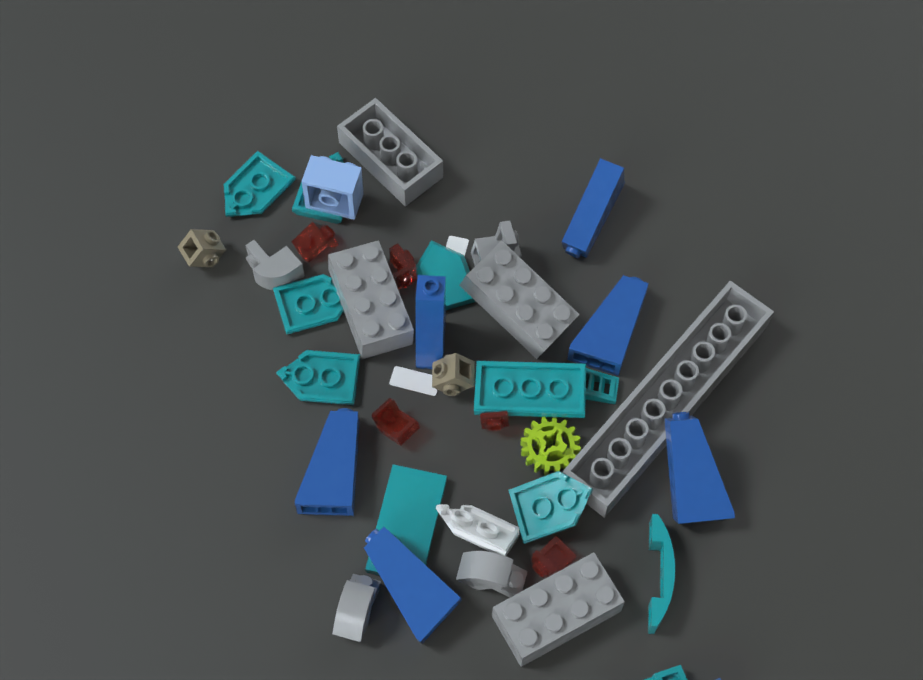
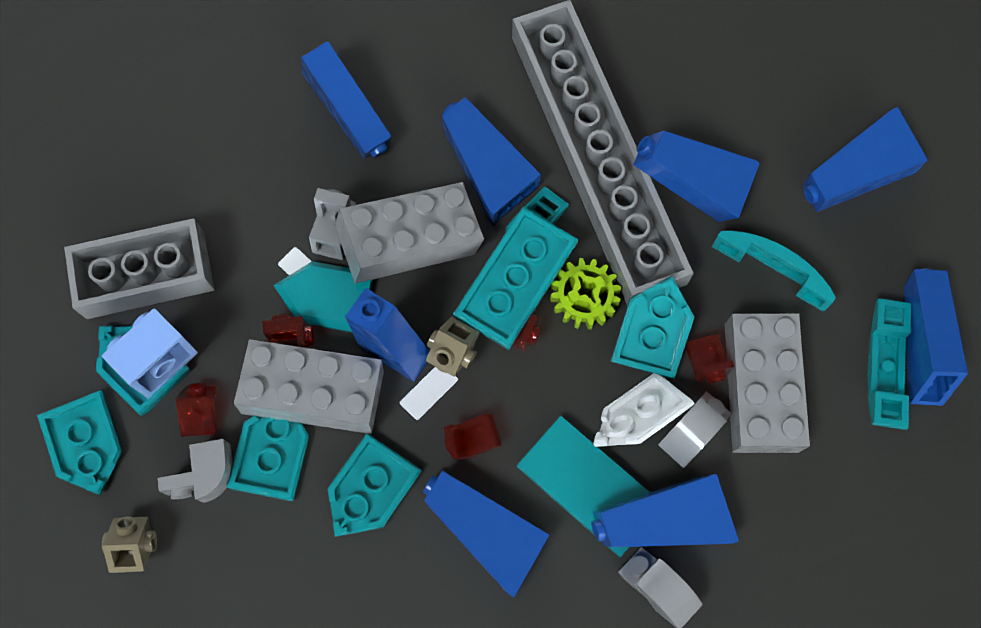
camera: 60 degrees left, 10 degrees up
none -> blue slope [803,107,928,212]

